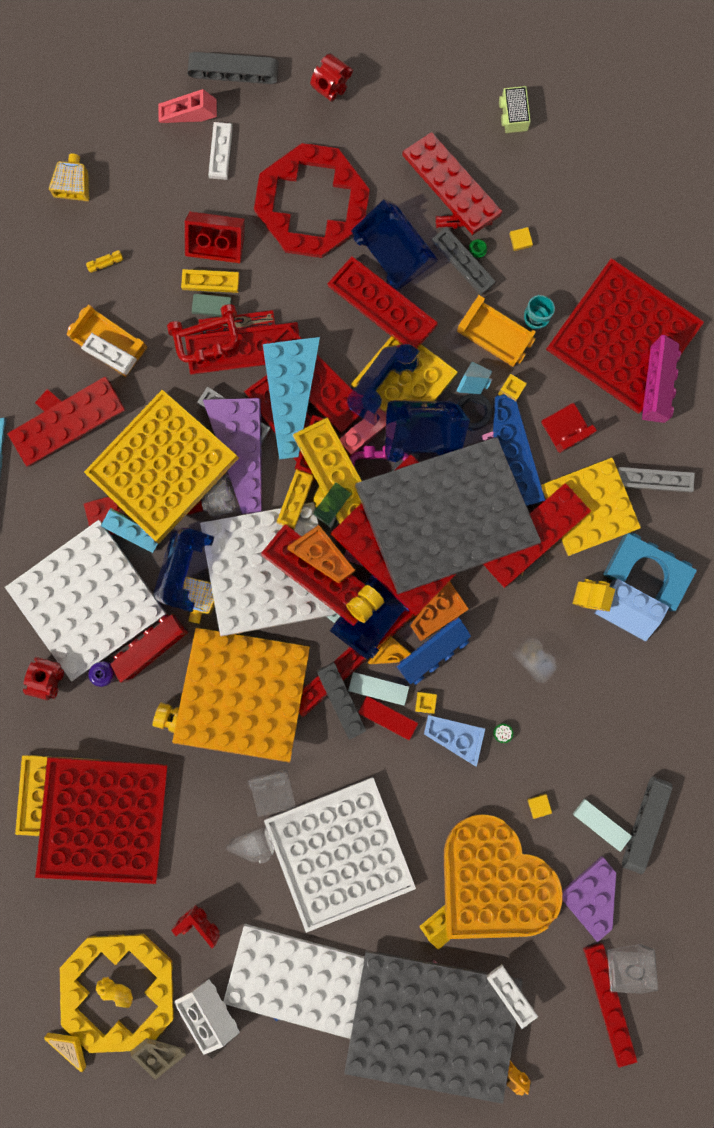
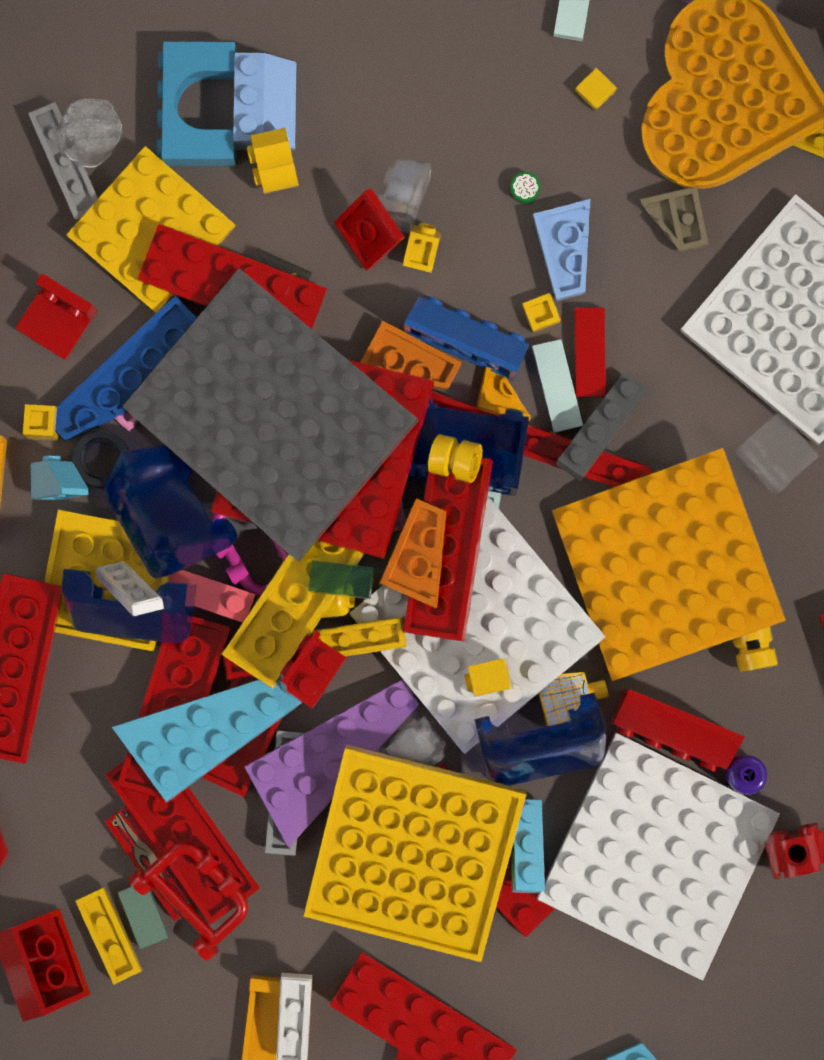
camera: 115 degrees left, 0 degrees up
none -> clear brick [56,98,122,168]
none -> white tile [96,561,164,616]
none -> red bracket [280,630,347,709]
none -> red tile [334,188,405,271]
none -> yellow bracket [403,223,442,273]
none -> yellow brick [464,658,513,697]
none -> dark tan wing [640,187,709,253]

